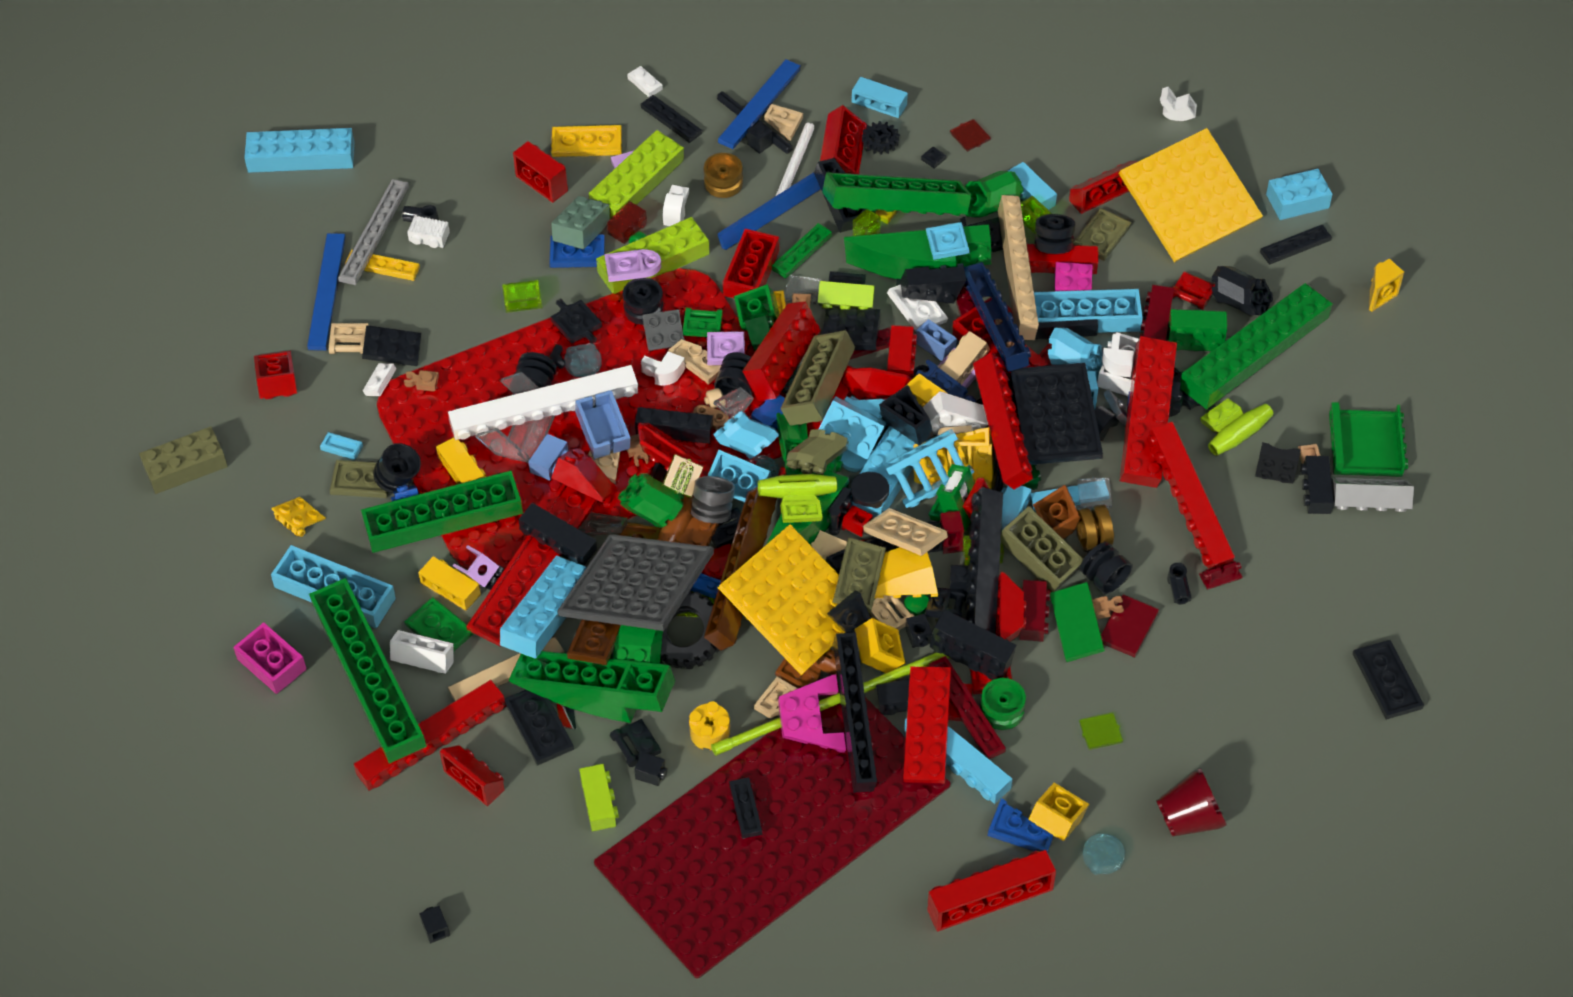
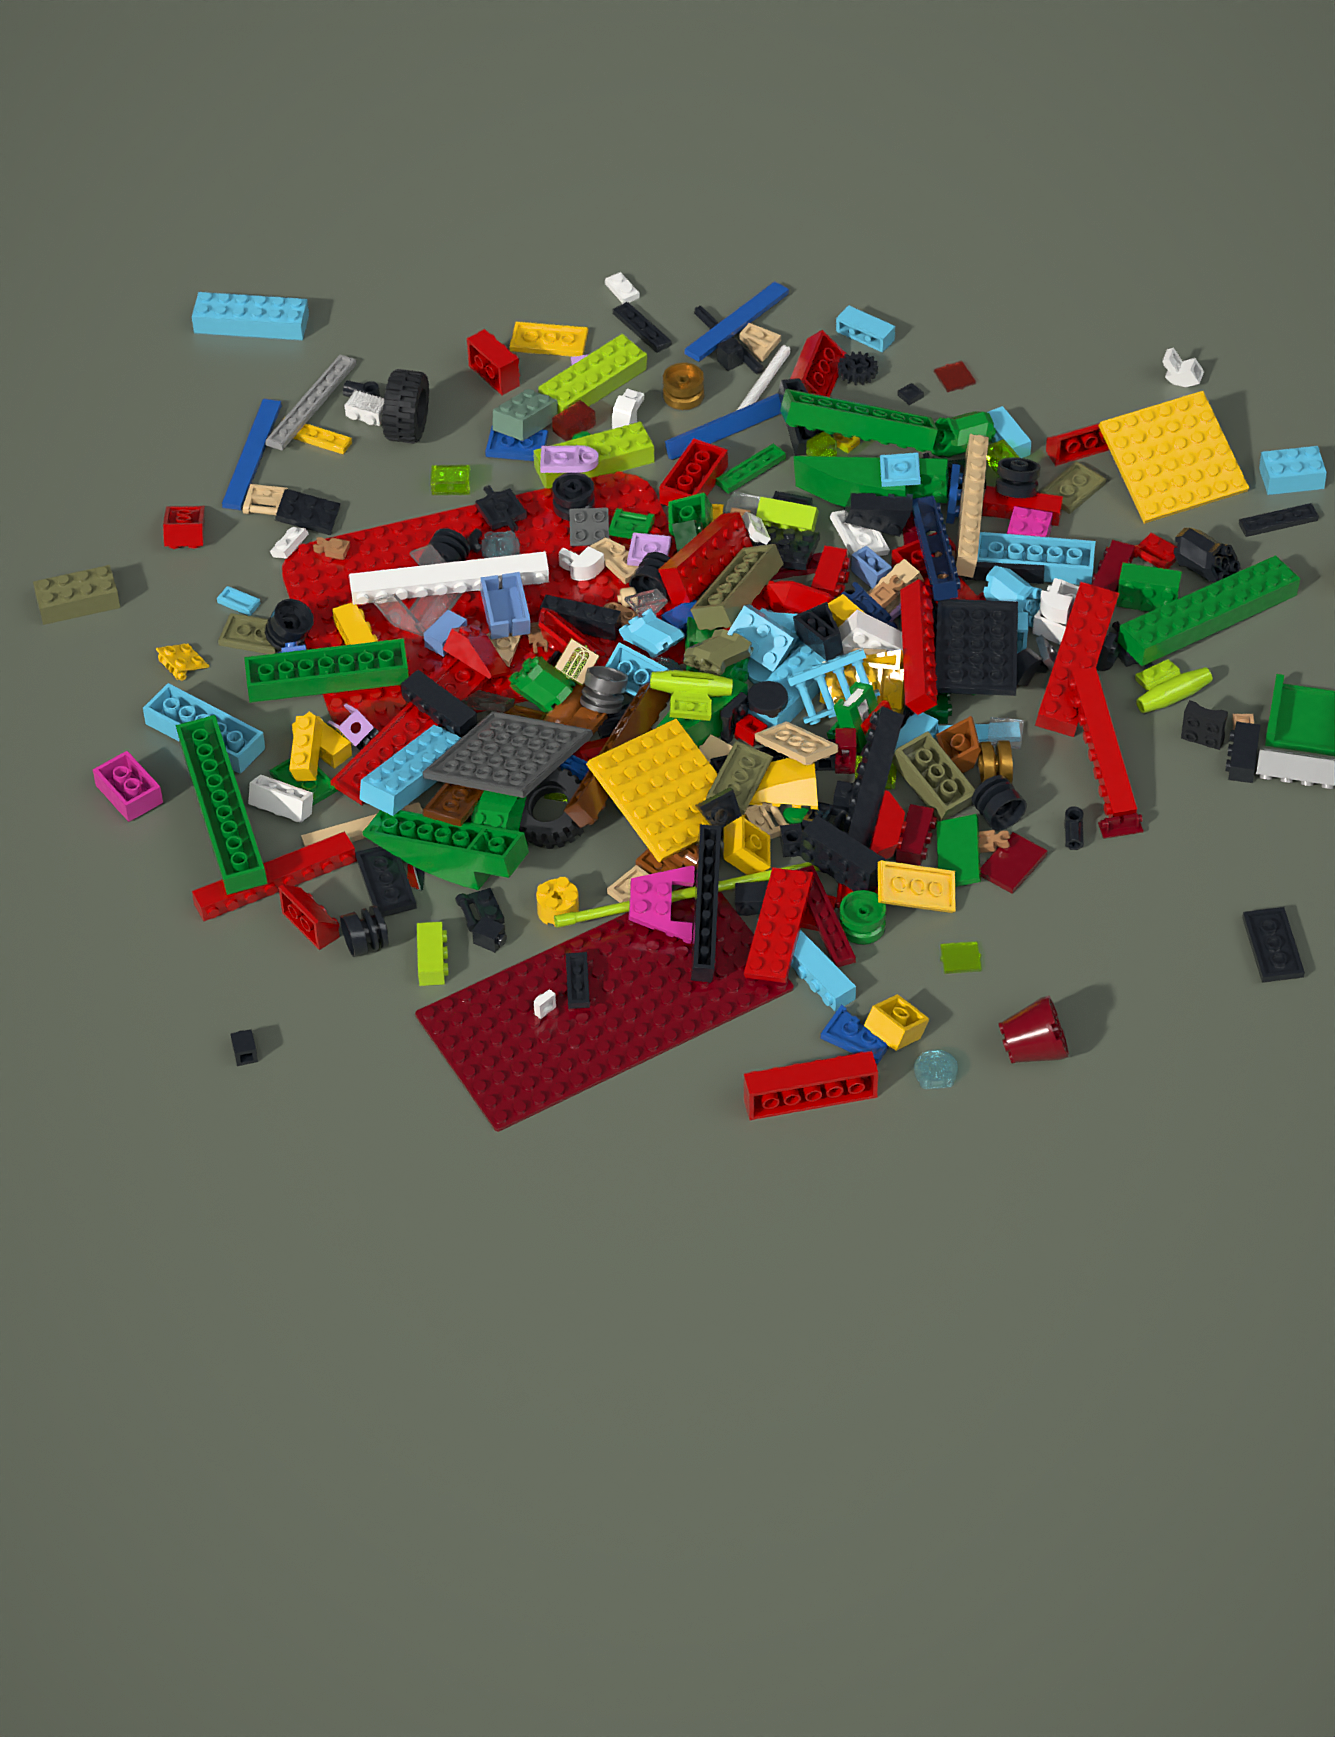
camera: 10 degrees right, 5 degrees down
none -> yellow brick [289,715,323,781]
none -> black wheel [340,905,389,957]
none -> black tyre [382,369,429,444]
none -> white plate [534,989,556,1019]
none -> white plate [742,511,771,545]
none -> medium nougat plate [869,574,906,608]
none -> yellow tile [878,860,956,913]
none -> blue plate [946,464,963,524]

